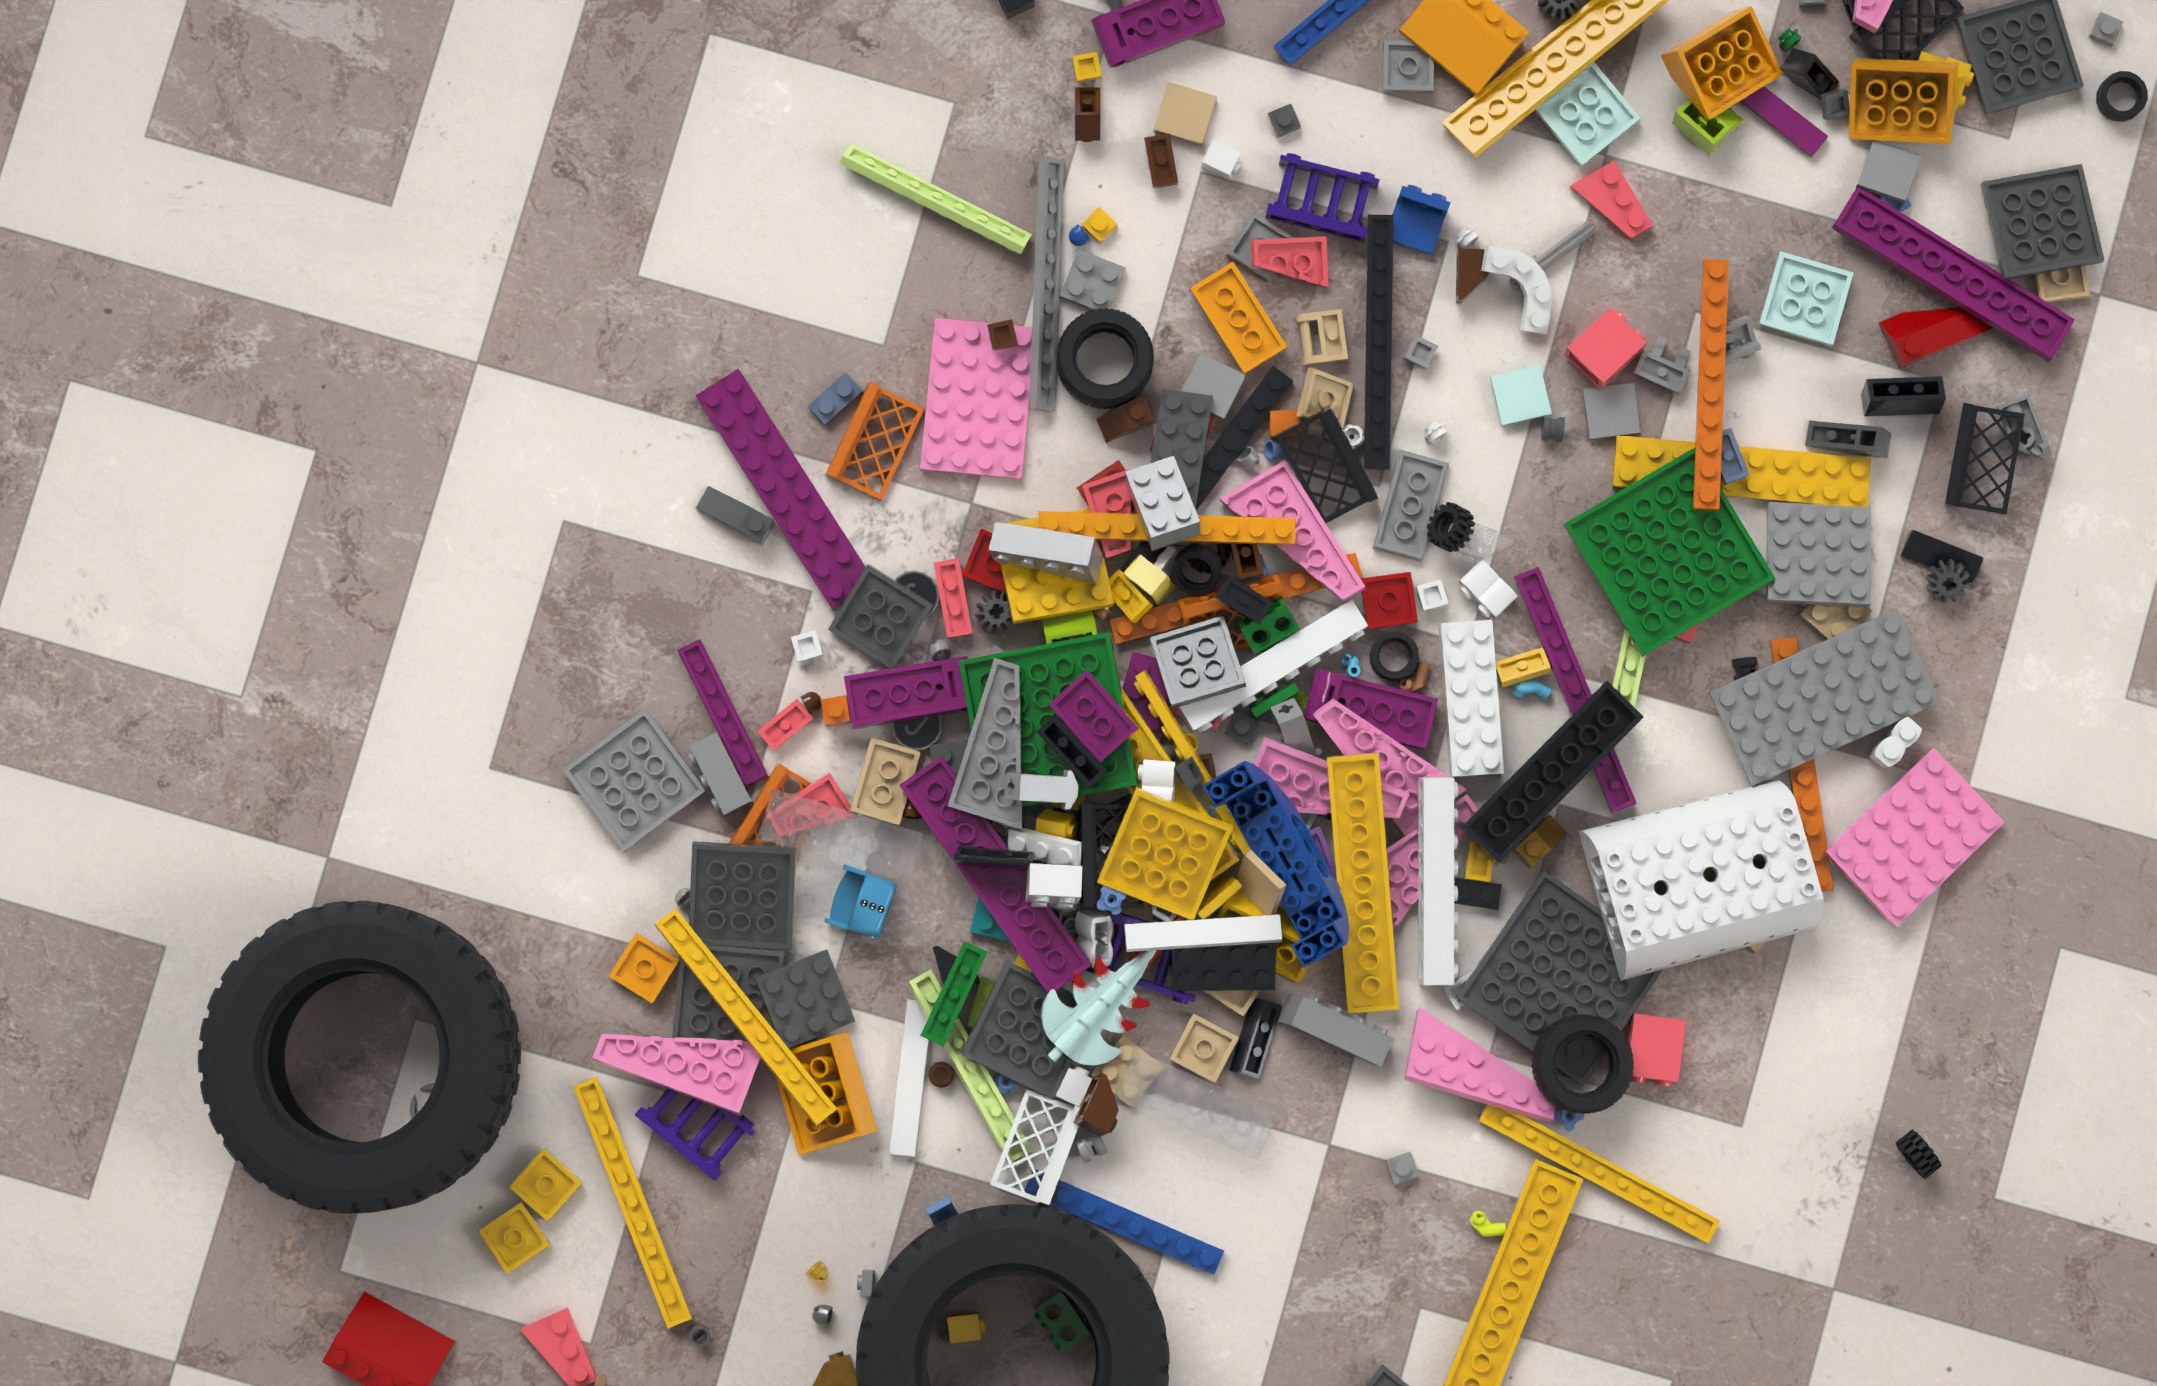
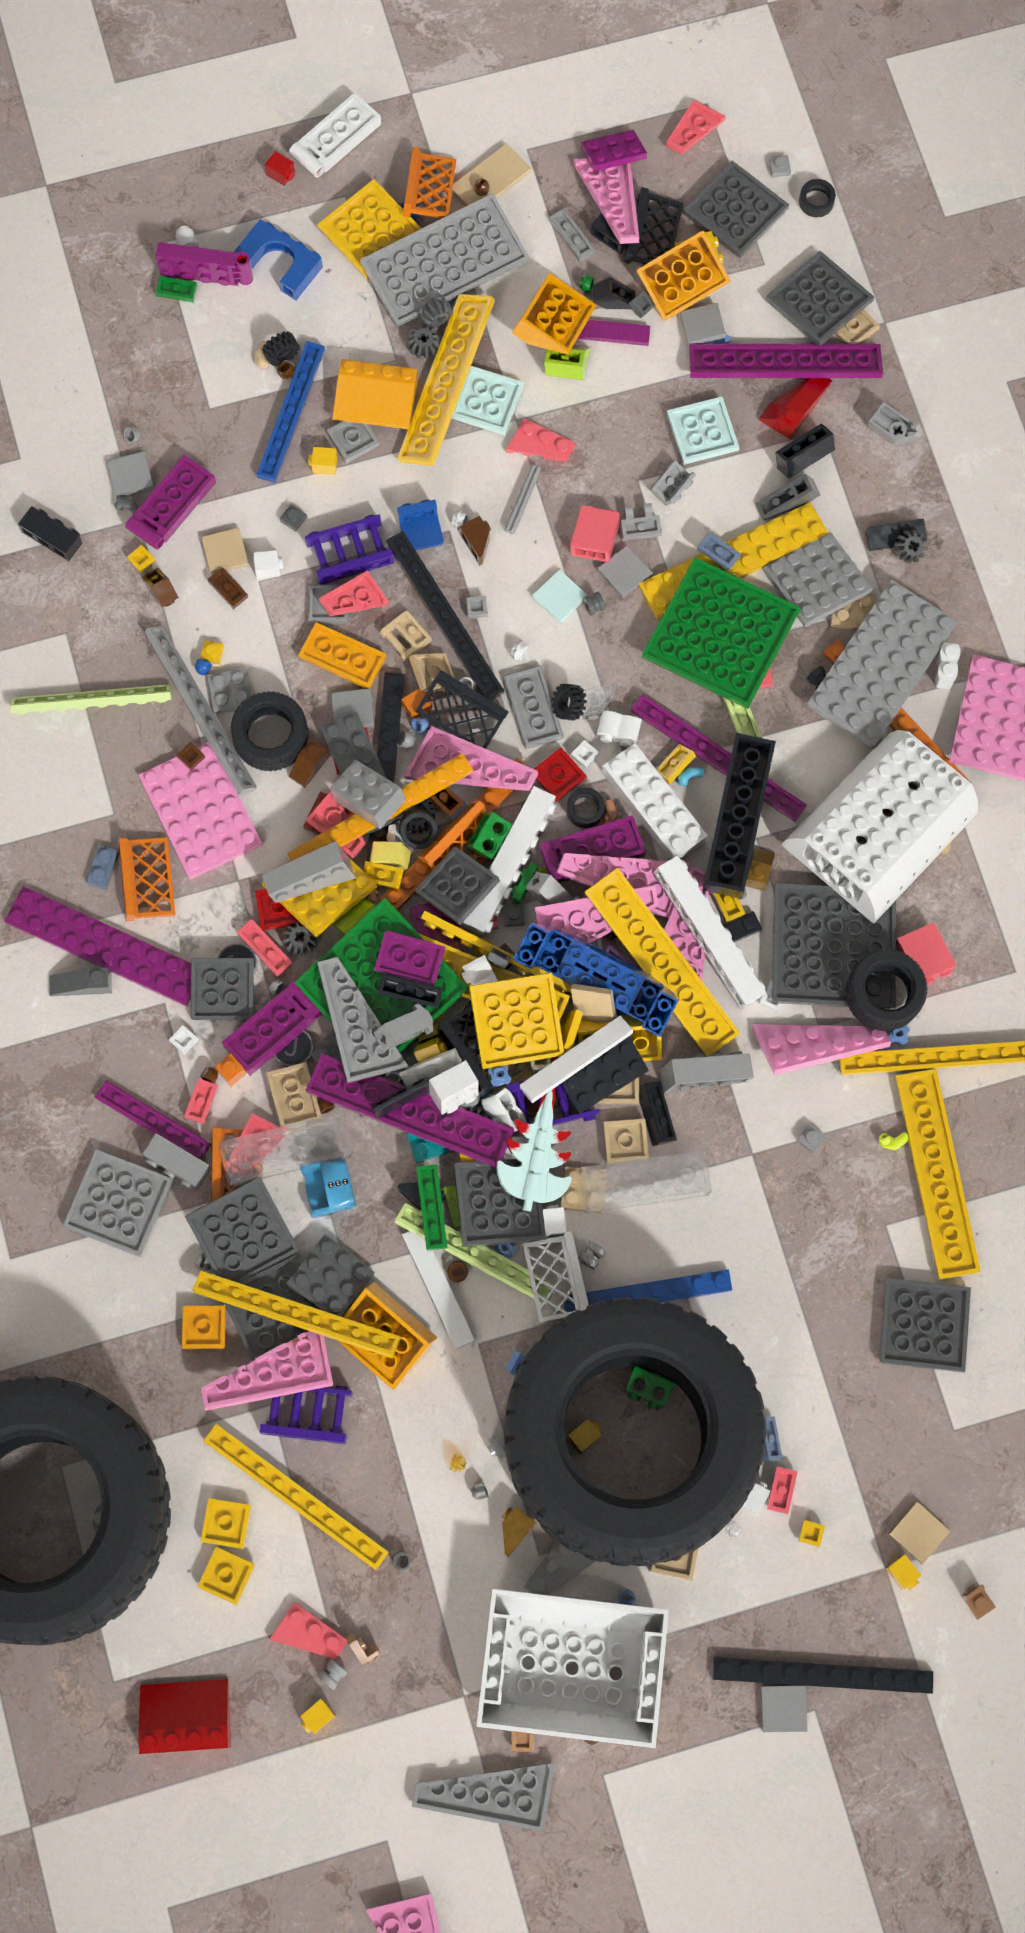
camera: 30 degrees left, 10 degrees down
reddish brown slope [1073,1073,1119,1137] -> none
black plate [1215,575,1273,625] -> none
medium azure arm [1340,653,1361,678] -> none
white plate [1481,246,1552,335] -> none
orange plate [1693,259,1729,511] -> none
black fence [1945,403,2025,515] -> none
none -> yellow brick [308,447,338,475]

